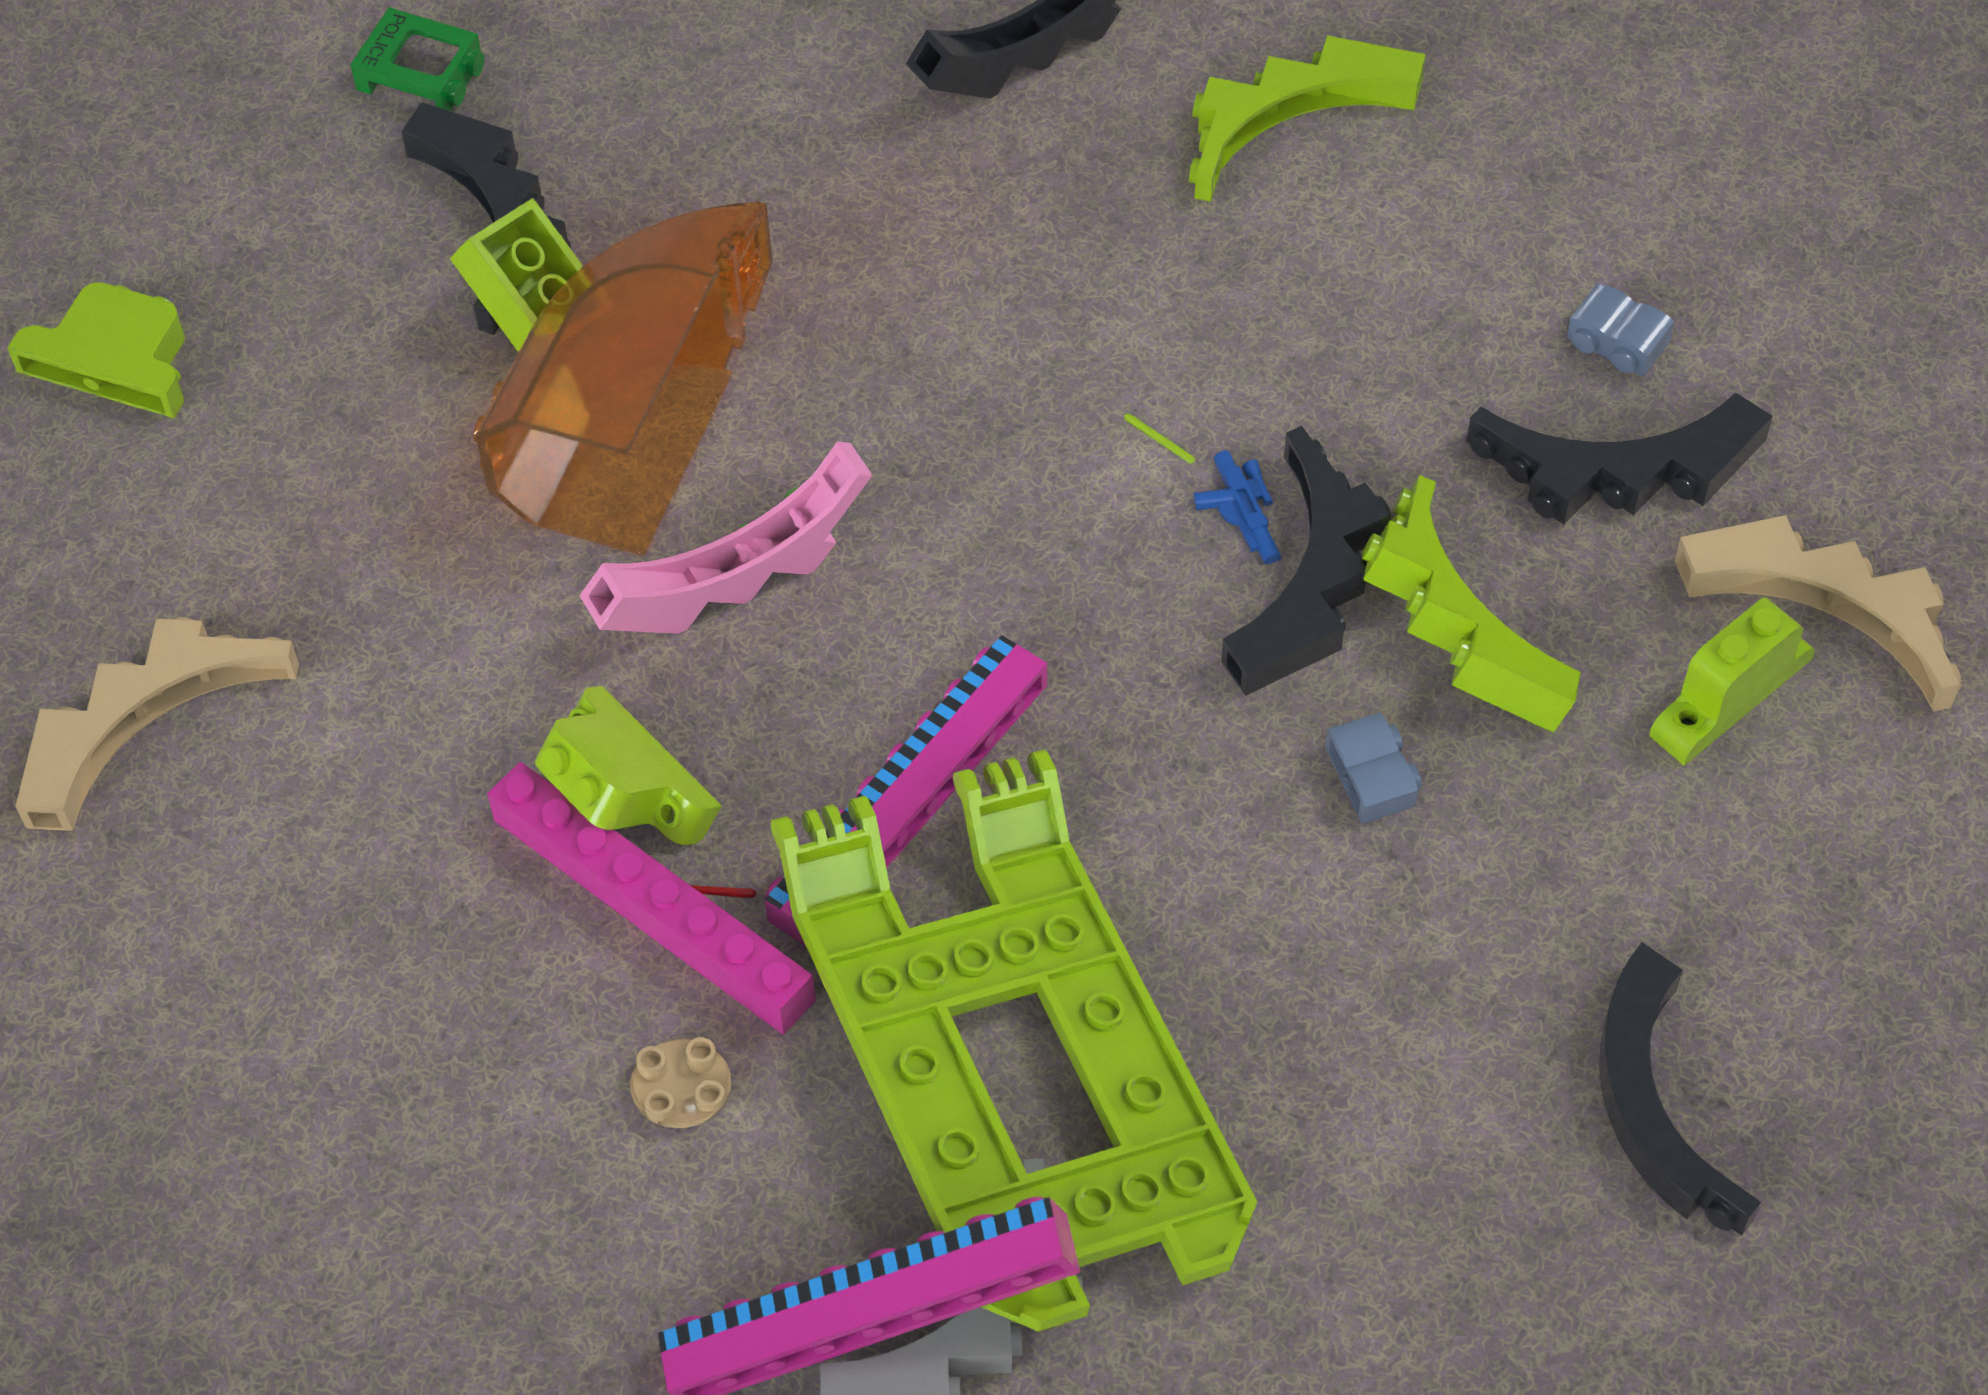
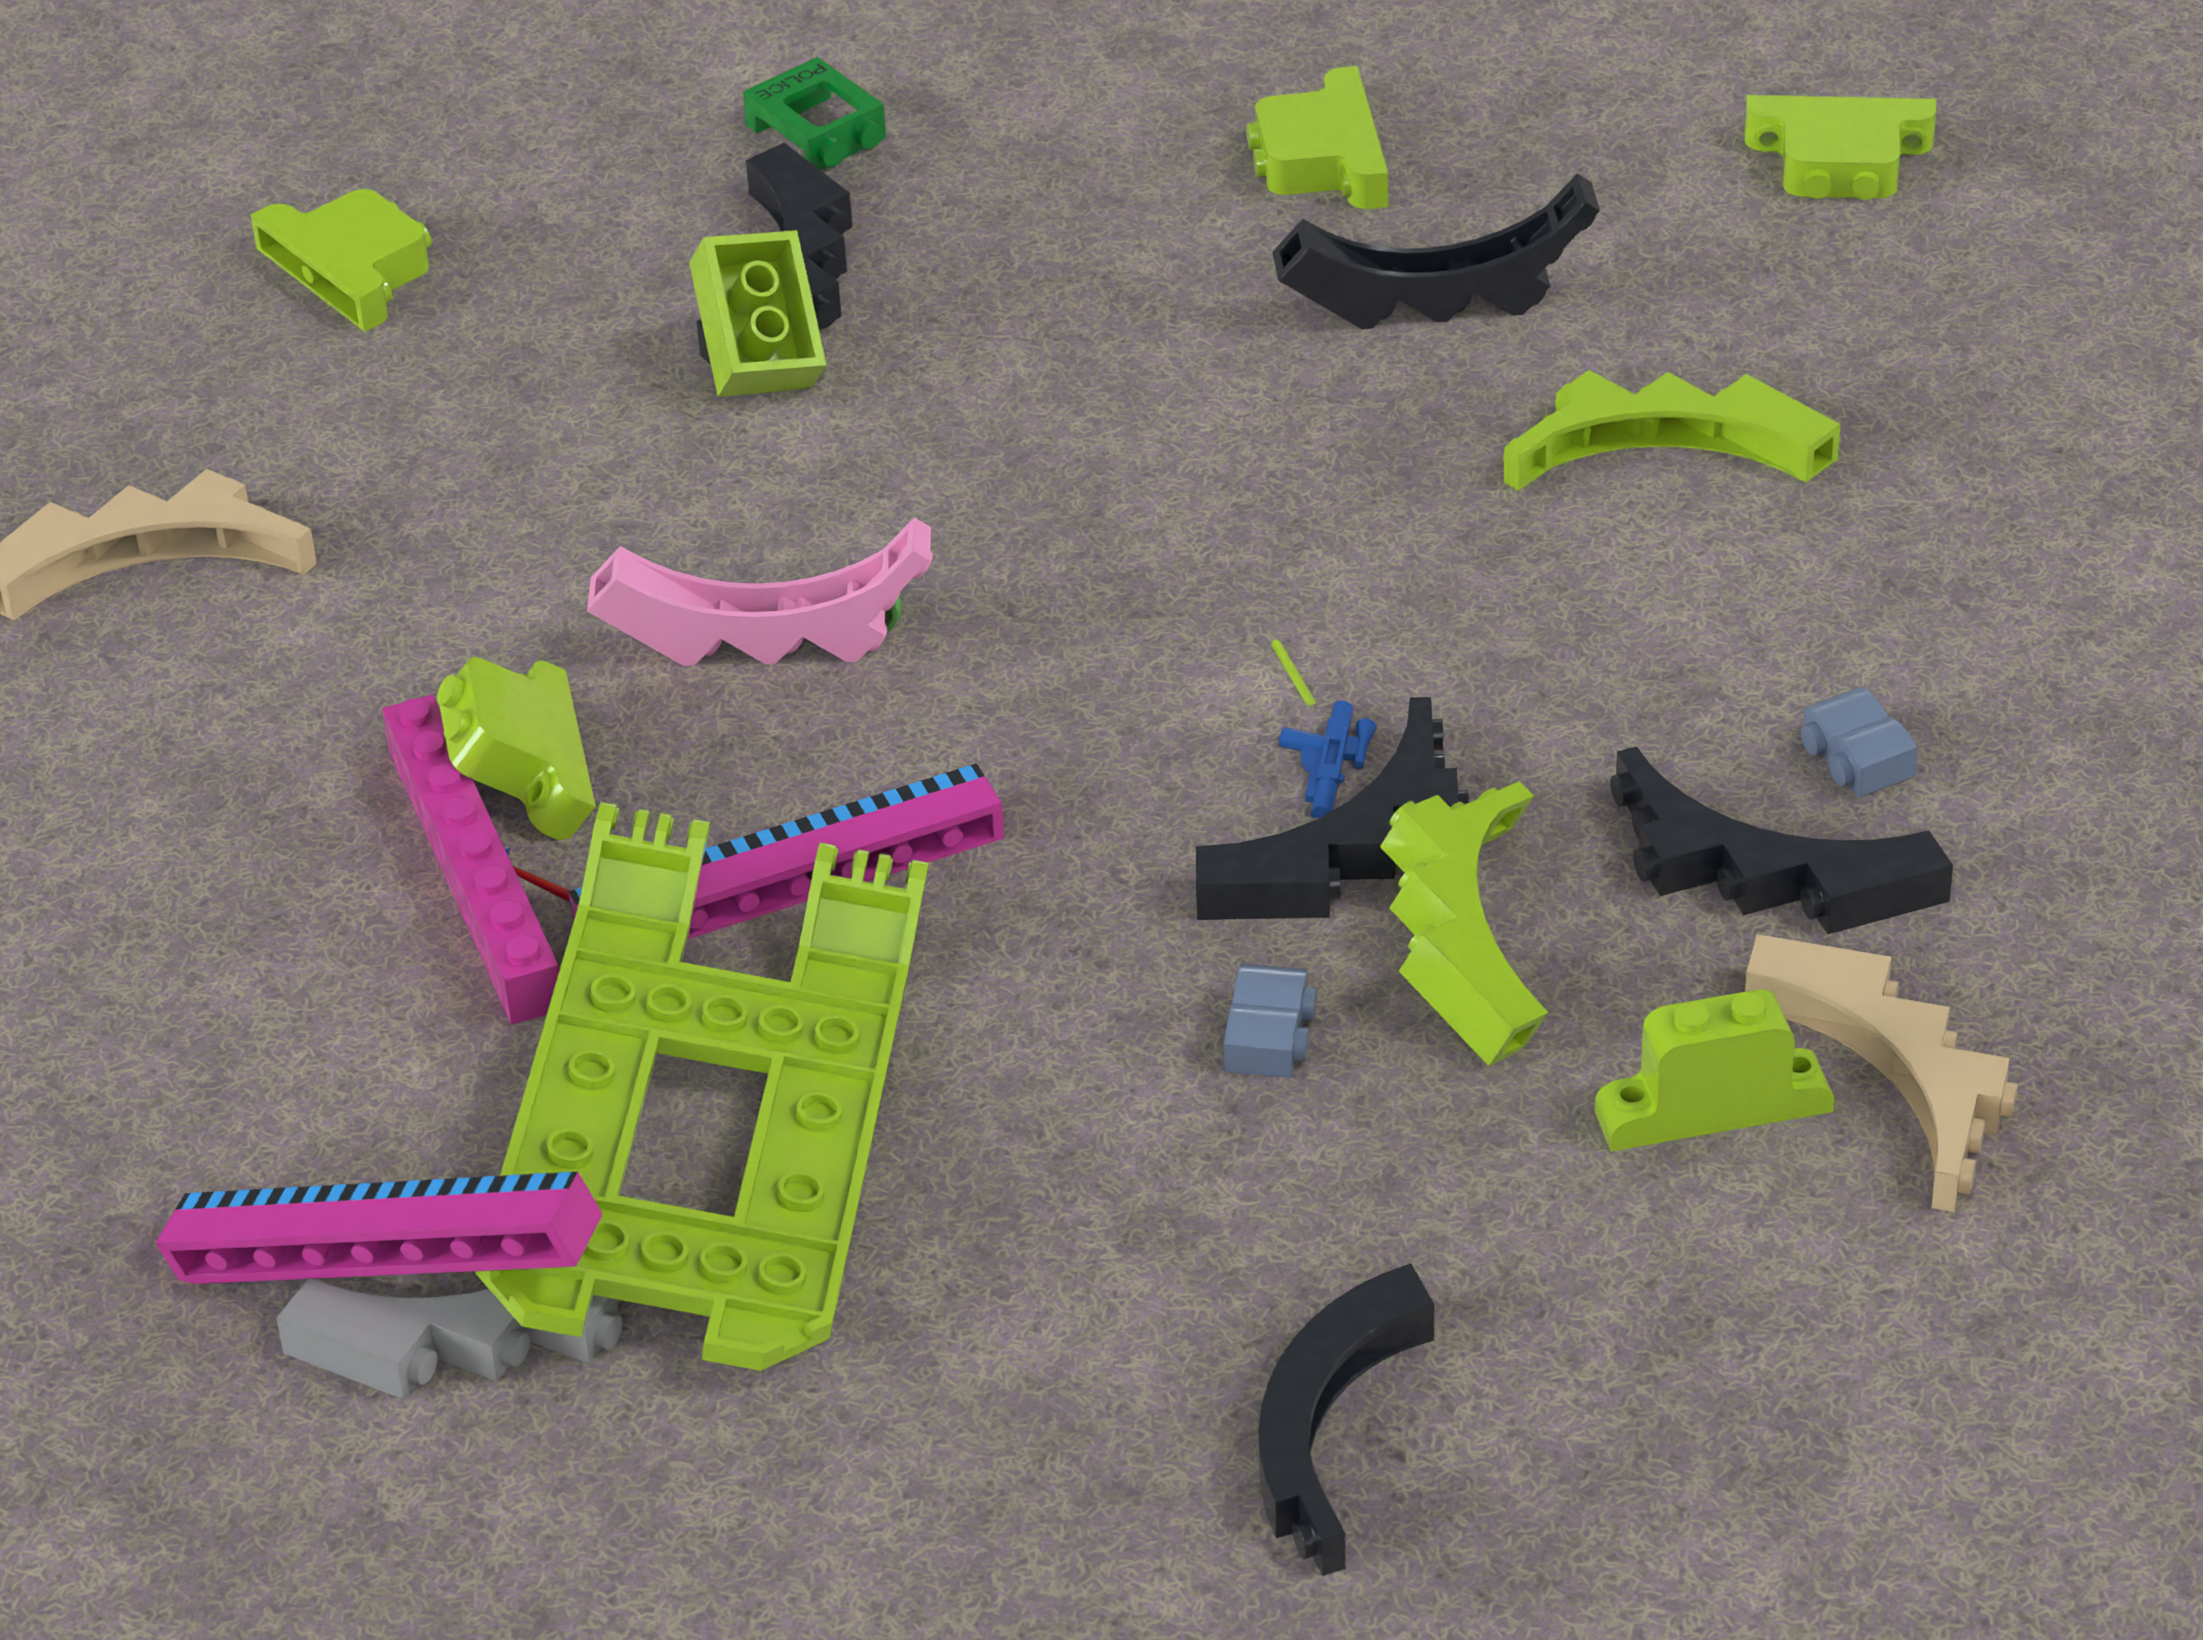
camera: 30 degrees right, 15 degrees down
clear orange windscreen [473,202,773,556] -> none
tan dish [630,1037,731,1128] -> none

